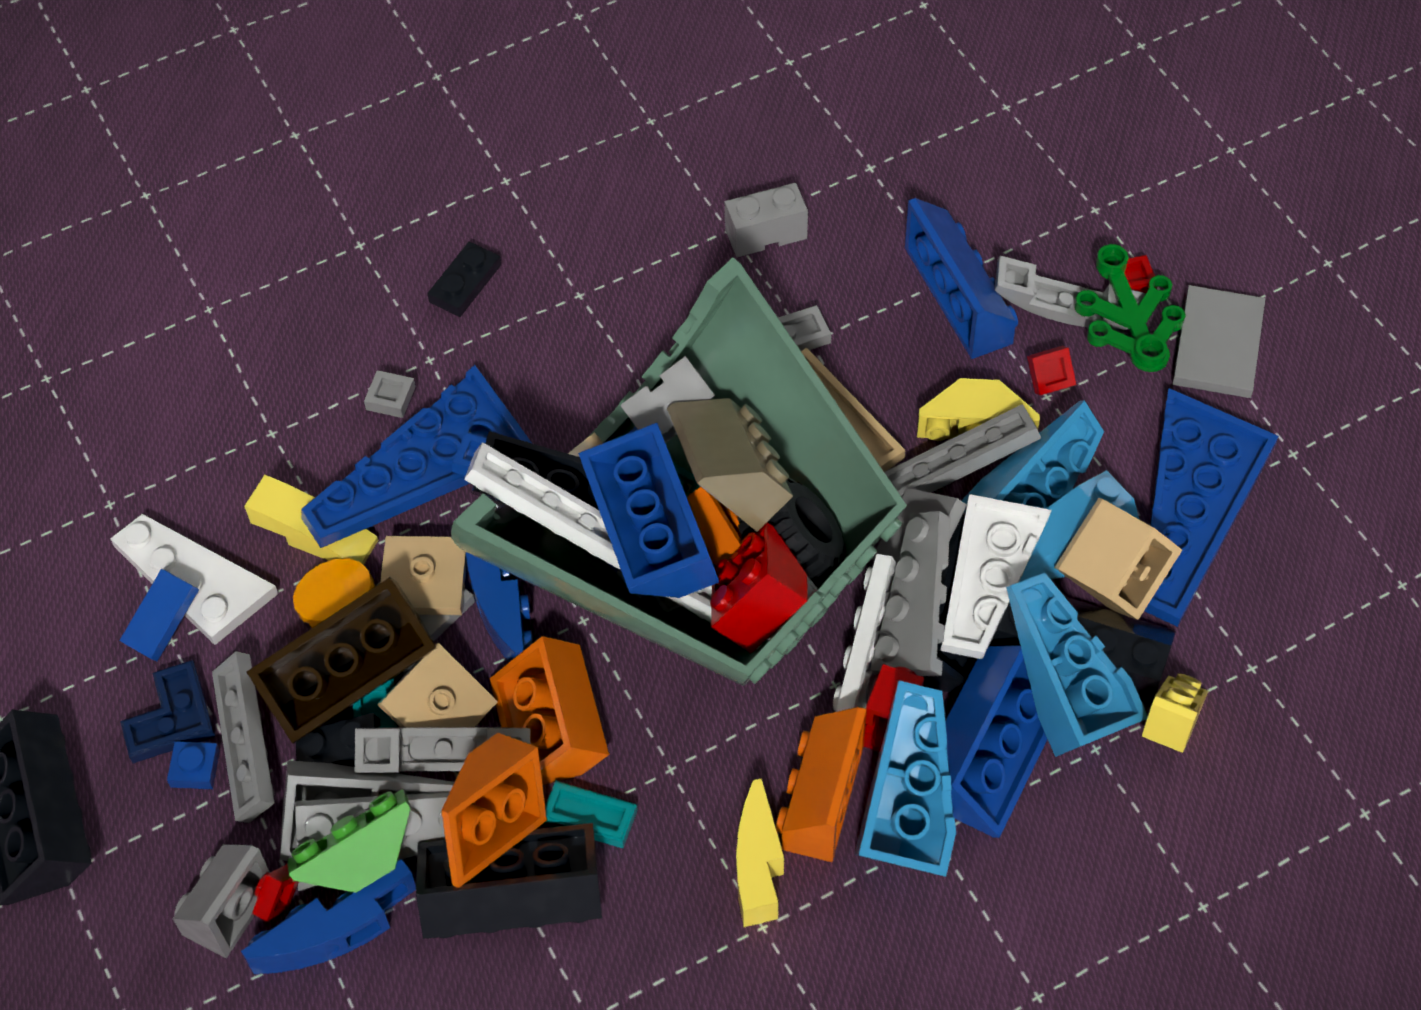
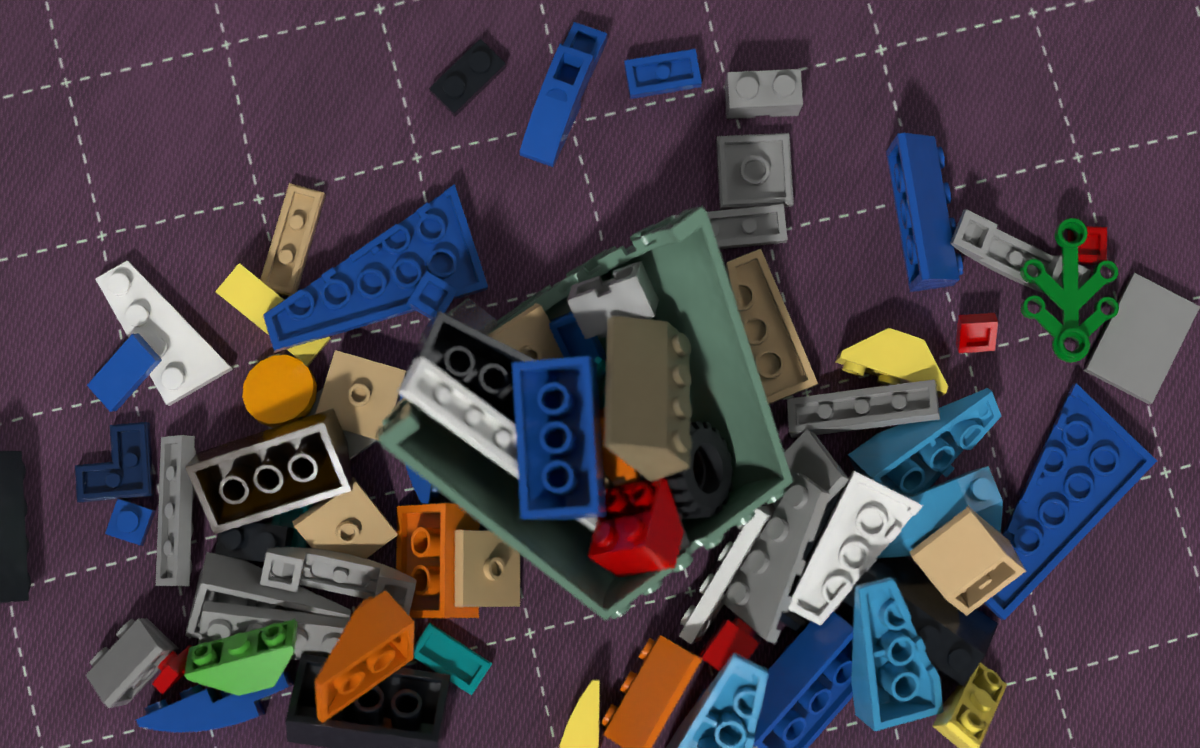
camera: 10 degrees right, 25 degrees up
light grey plate [364,370,416,418] -> none
none -> tan tile [260,183,326,297]
none -> tan plate [455,530,520,607]
none -> blue slope [519,22,608,167]
none -> blue plate [624,49,702,99]
none -> light grey tile [716,133,794,210]

